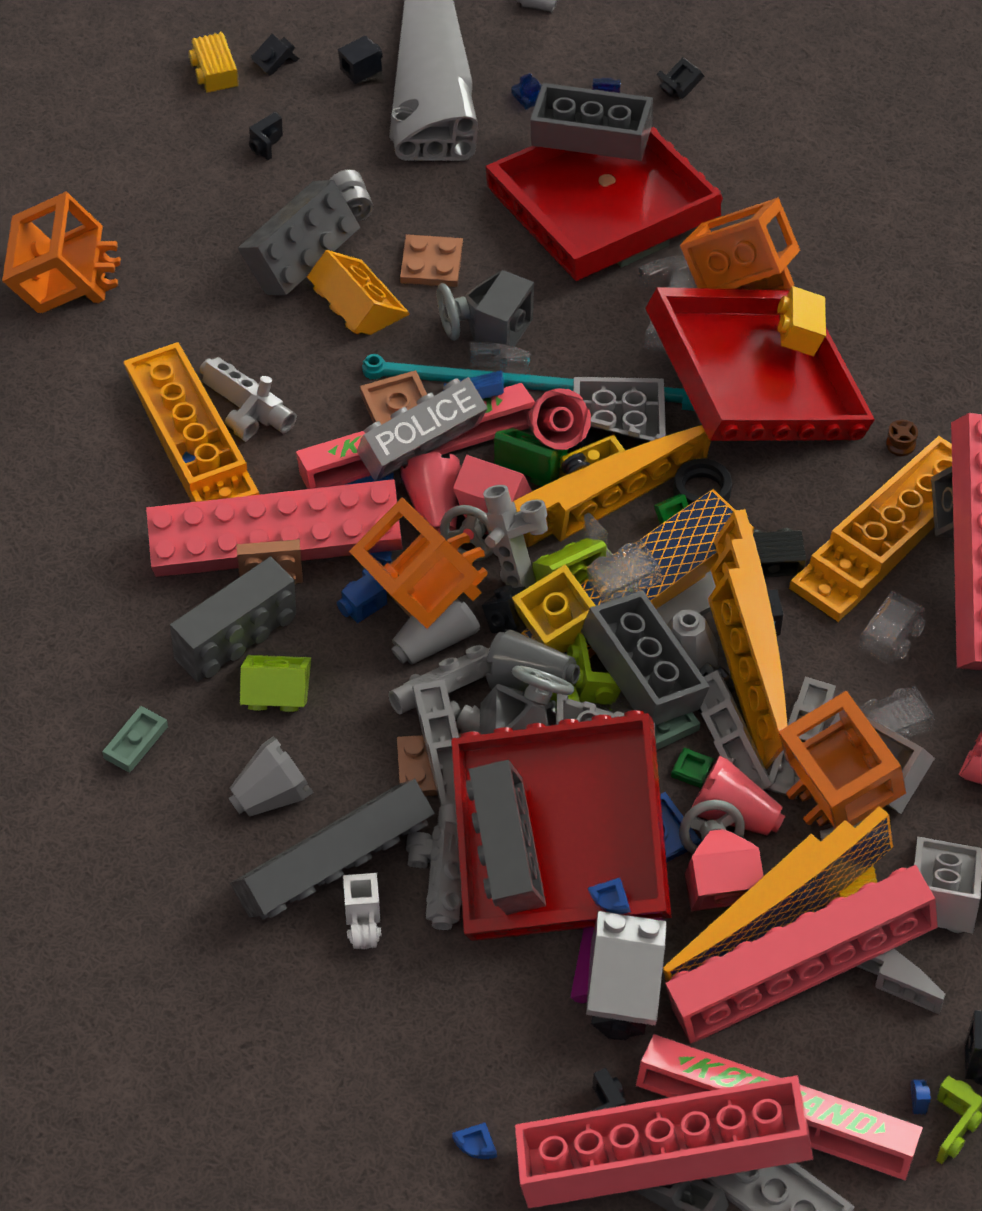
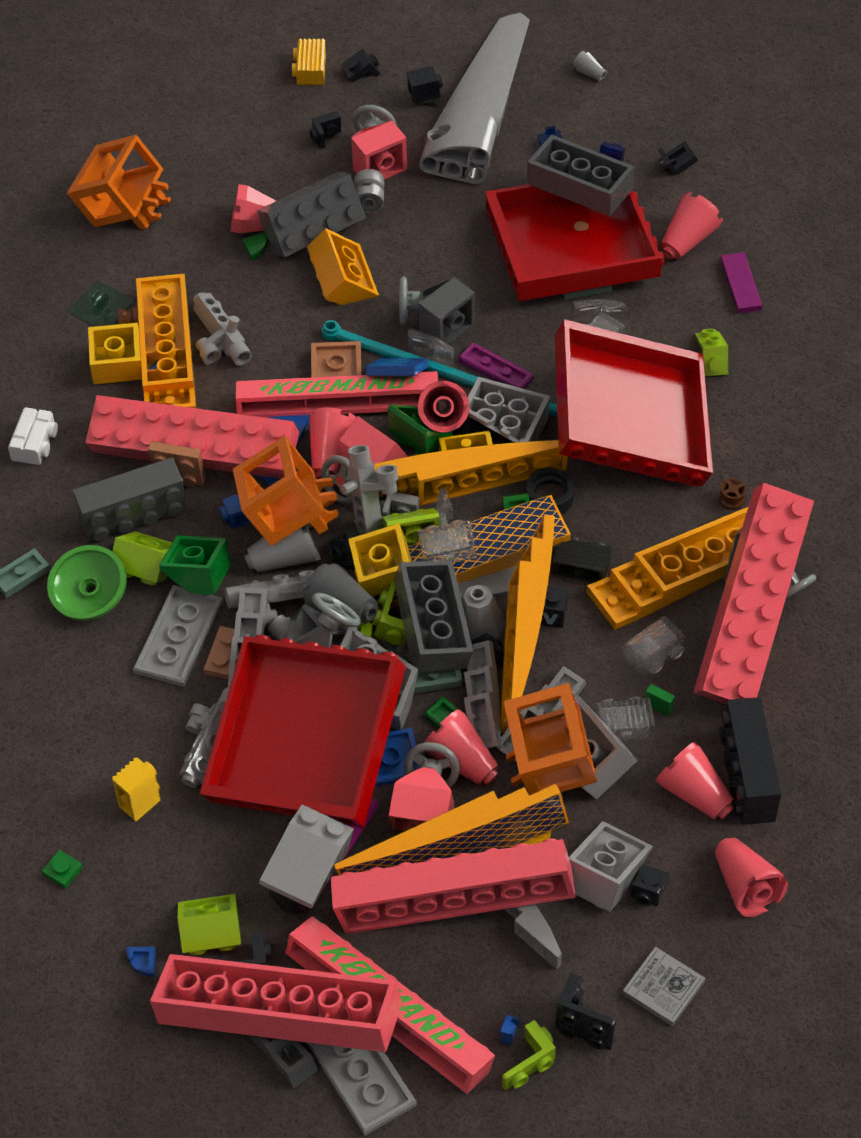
camera: 20 degrees right, 0 degrees up
light grey cone [228,736,314,817] -> none
dark grey brick [230,779,435,920] -> none
white brick [343,873,381,949] -> none
light grey brick [357,377,488,481] -> none
nougat plate [400,234,463,287] -> none
dark grey brick [466,760,546,915] -> none
black bush [561,453,591,475] -> none
blue tile [588,877,631,914] -> none
orange piece [680,197,800,290] -> none
yellow brick [777,286,826,356] -> none
none -> white brick [8,407,58,465]
none -> green plate [42,850,83,889]
none -> bright green dish [47,545,127,621]
none -> clear green piece [67,281,135,327]
none -> yellow brick [88,323,142,384]
none -> yellow brick [112,758,161,821]
none -> reddish brown wheel [118,307,139,327]
none -> light grey tile [133,585,223,687]
none -> green slope [159,535,231,595]
none -> lime slope [178,894,241,955]
none -> coral cone [230,184,276,233]
none -> green tile [243,232,267,260]
none -> coral piece [351,105,407,180]
none -> light grey bracket [380,492,419,524]
none -> magenta tile [458,342,534,389]
none -> green tile [645,684,675,717]
none -> coral cone [660,192,723,260]
none -> lime bracket [695,329,728,376]
none -> magenta tile [720,252,762,314]

